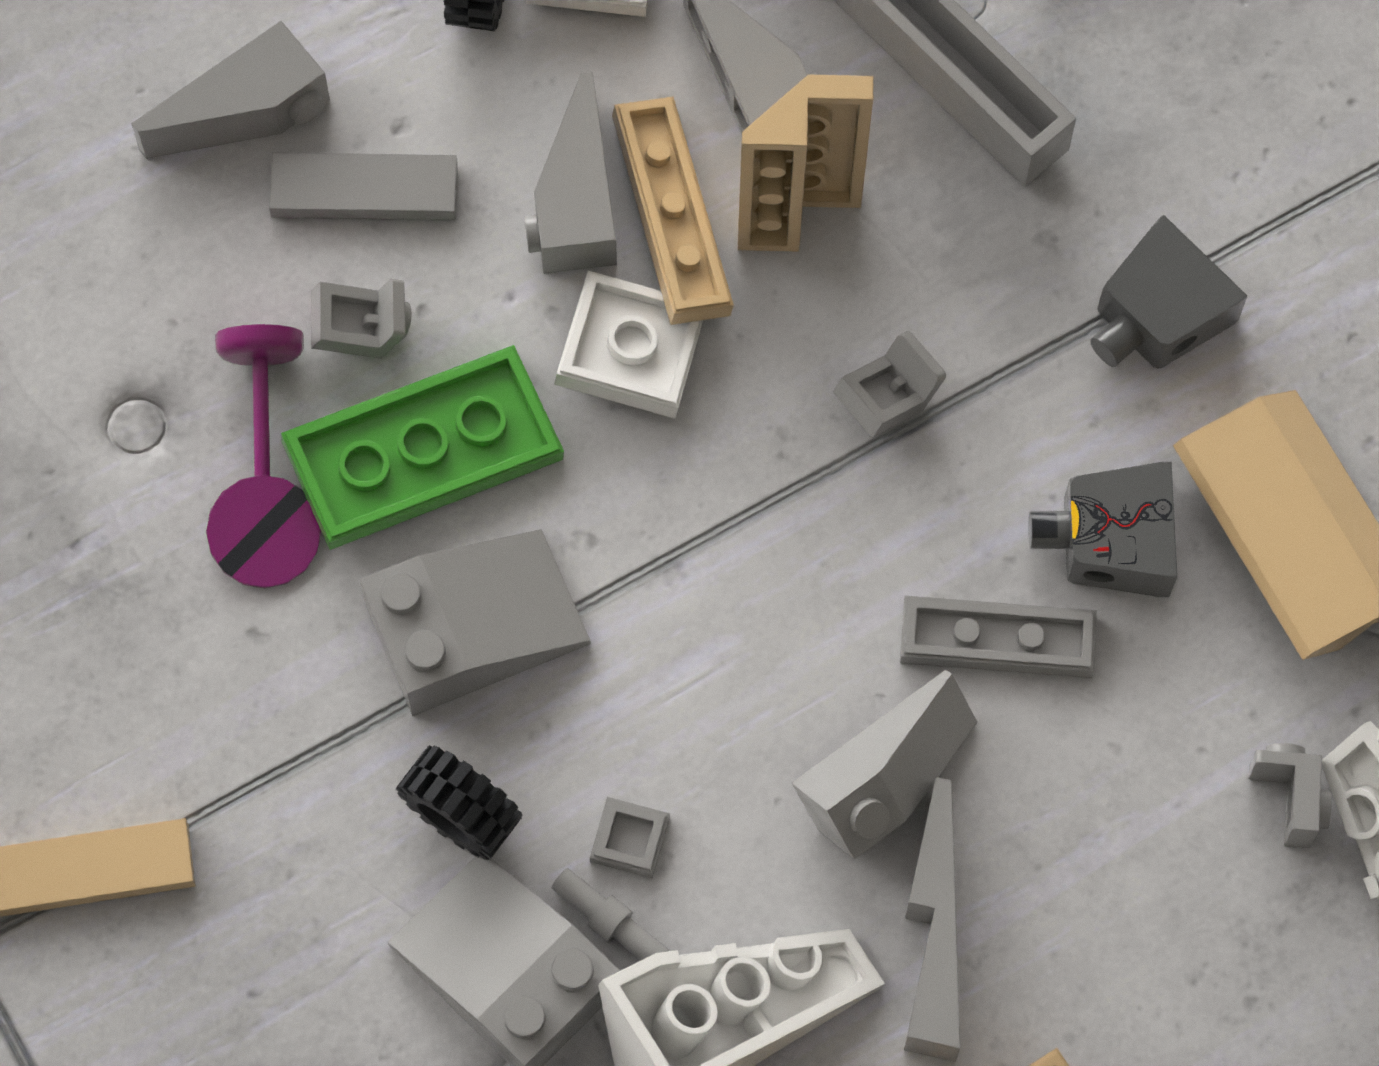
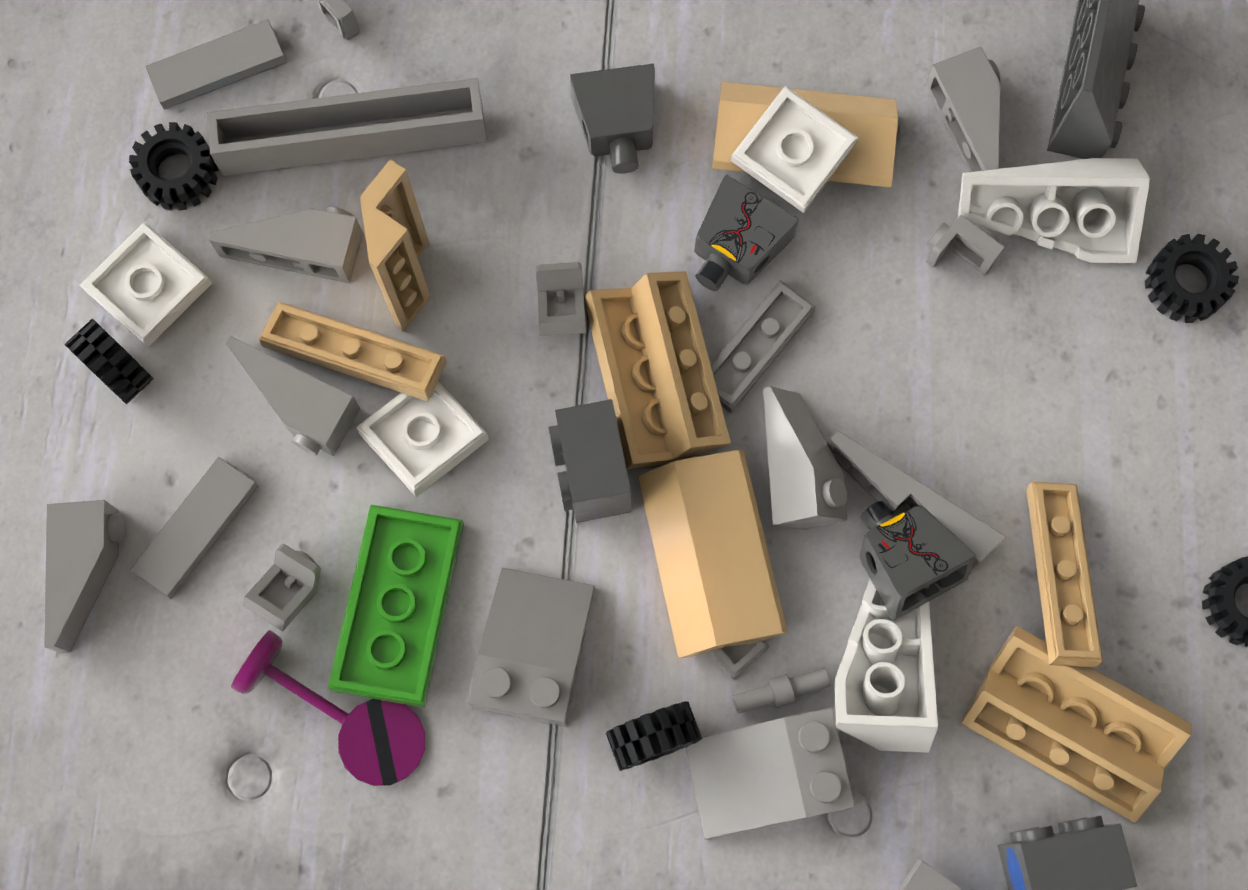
camera: 55 degrees left, 5 degrees up
none -> dark grey brick [548,399,631,523]
none -> tan slope [584,271,731,470]
none -> tan slope [638,450,788,658]
none -> white plate [730,86,859,213]
none -> dark grey torso [860,501,976,620]

